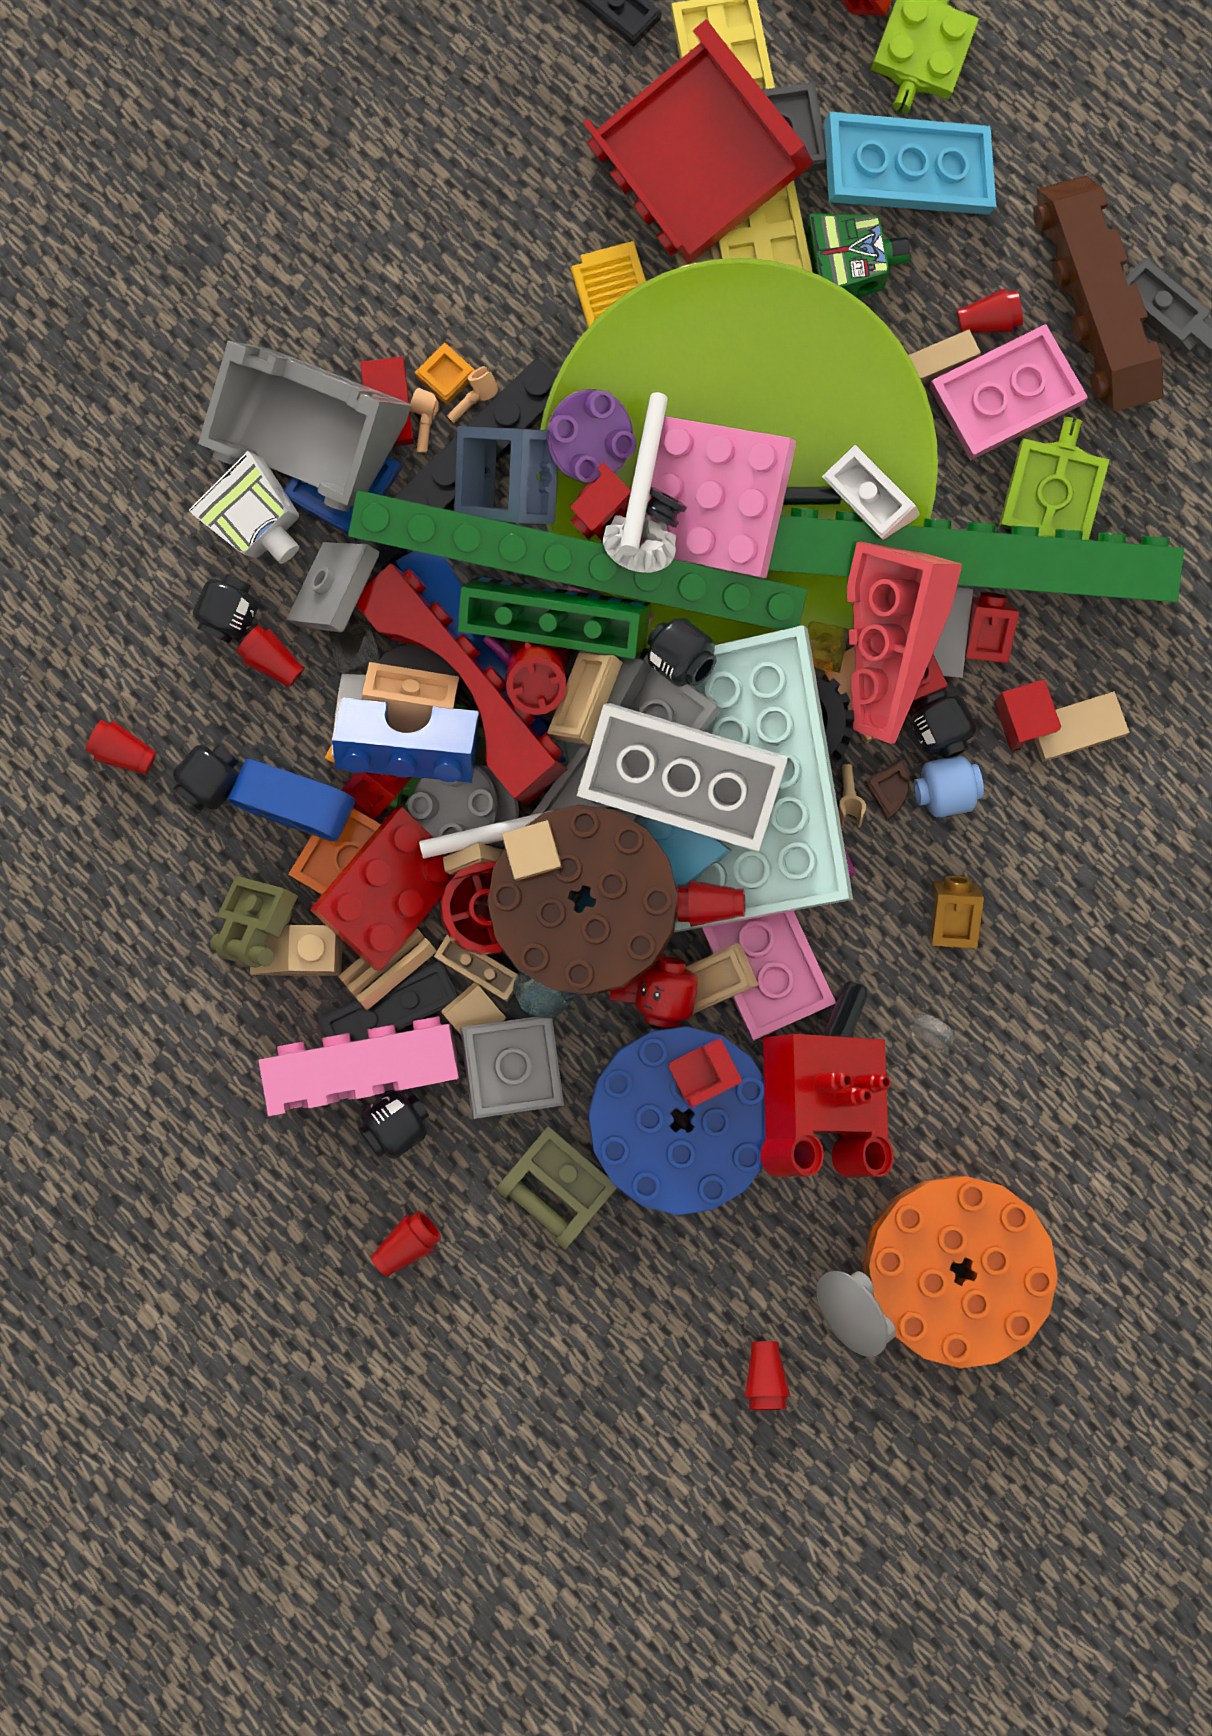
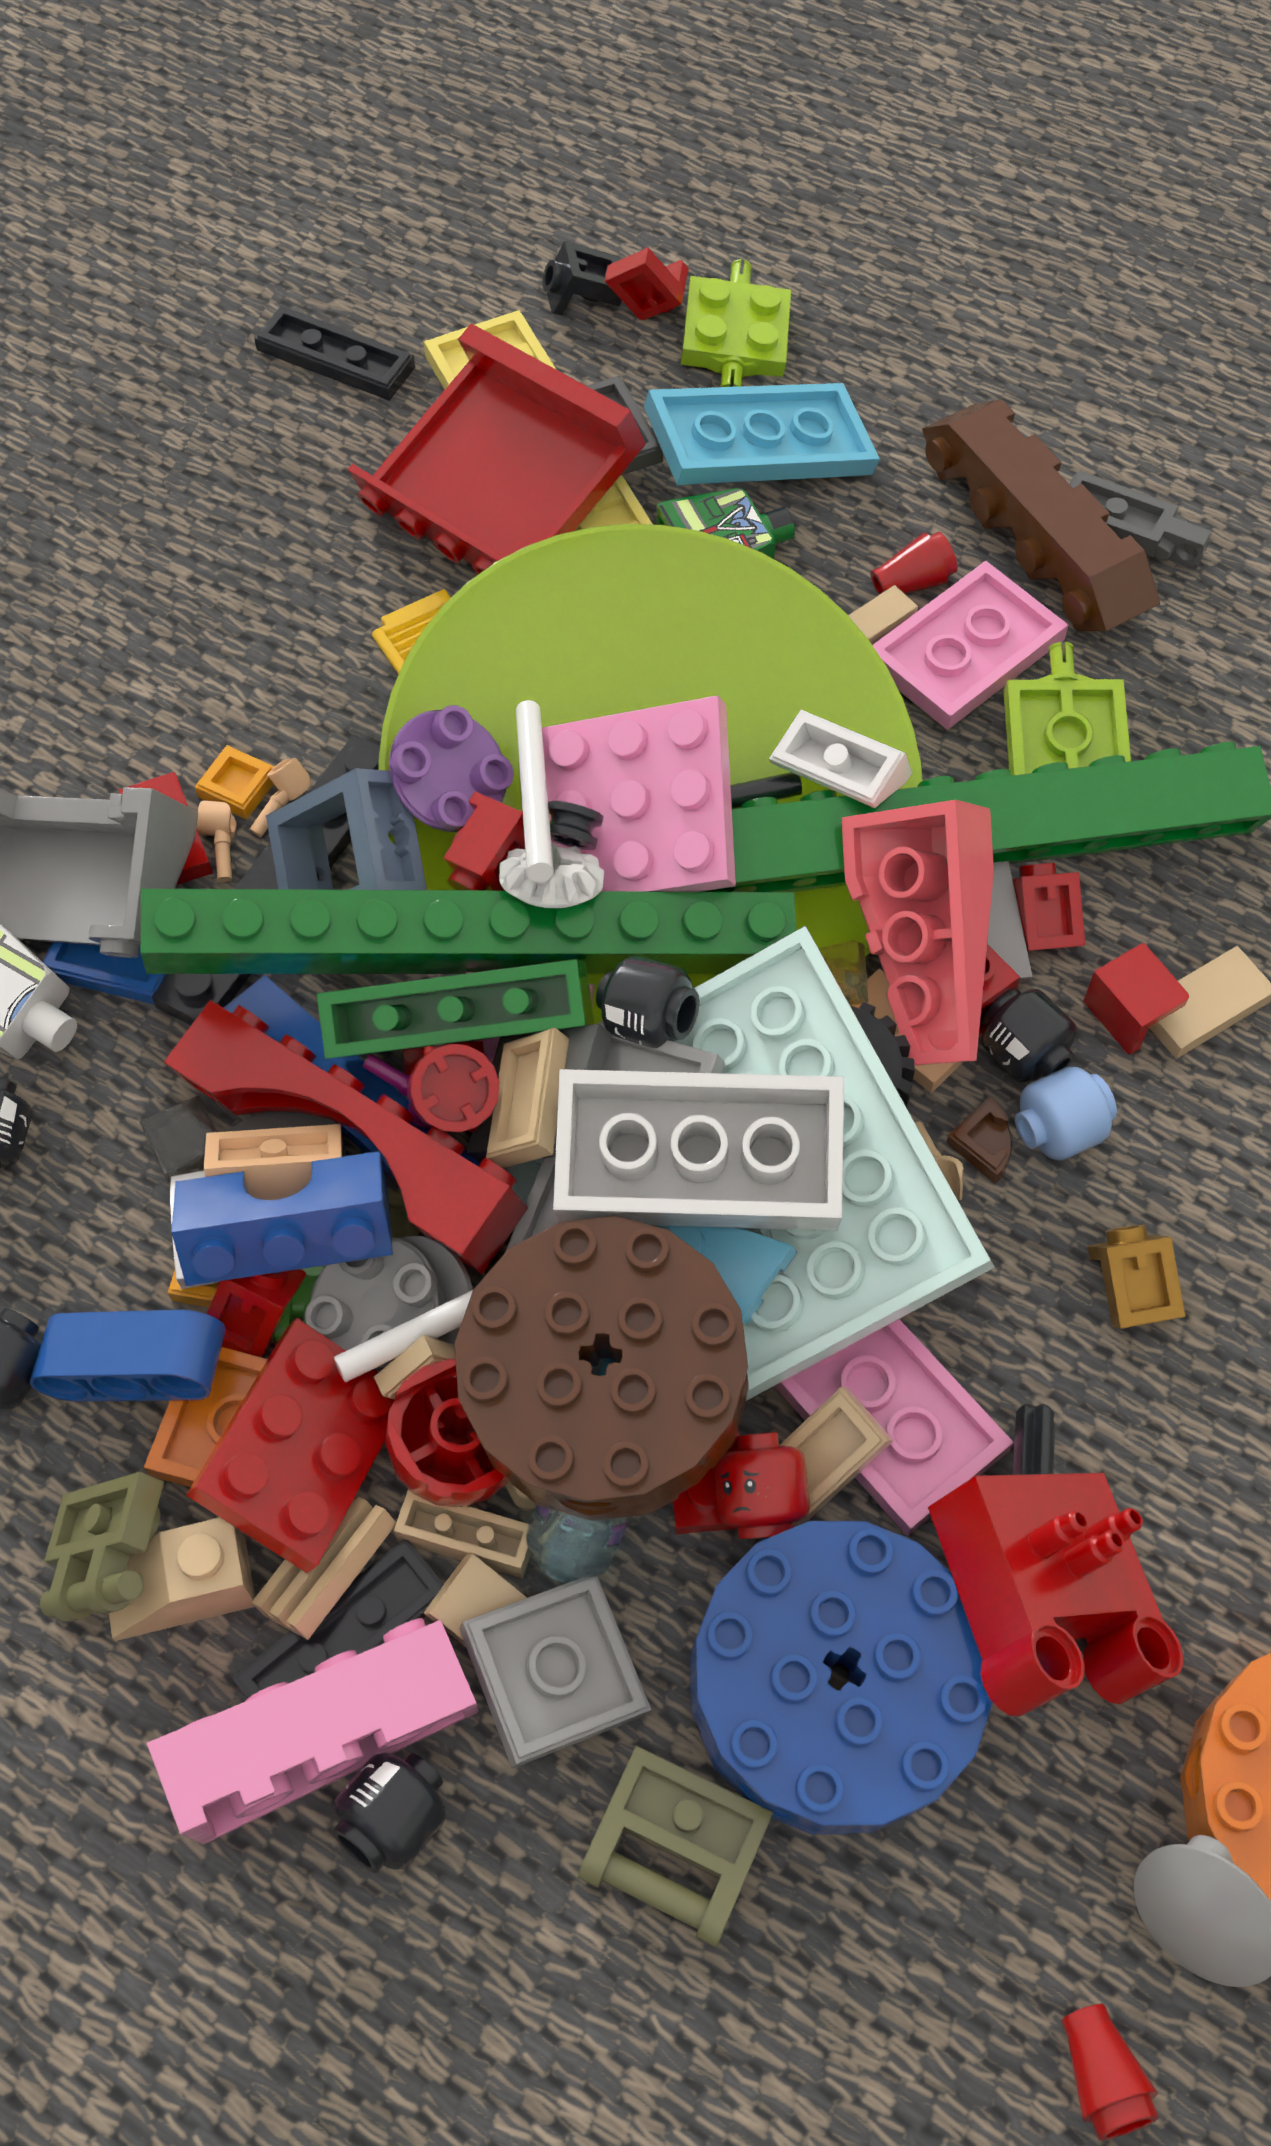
camera: 15 degrees left, 20 degrees down
red cone [236,625,305,688] -> none
light grey plate [286,542,380,632] -> none
red cone [371,1211,441,1277] -> none
tan tile [502,820,562,881] -> none
red panel [668,1038,743,1108] -> none
red cone [677,880,746,927] -> none
clear tile [908,1013,956,1053] -> none

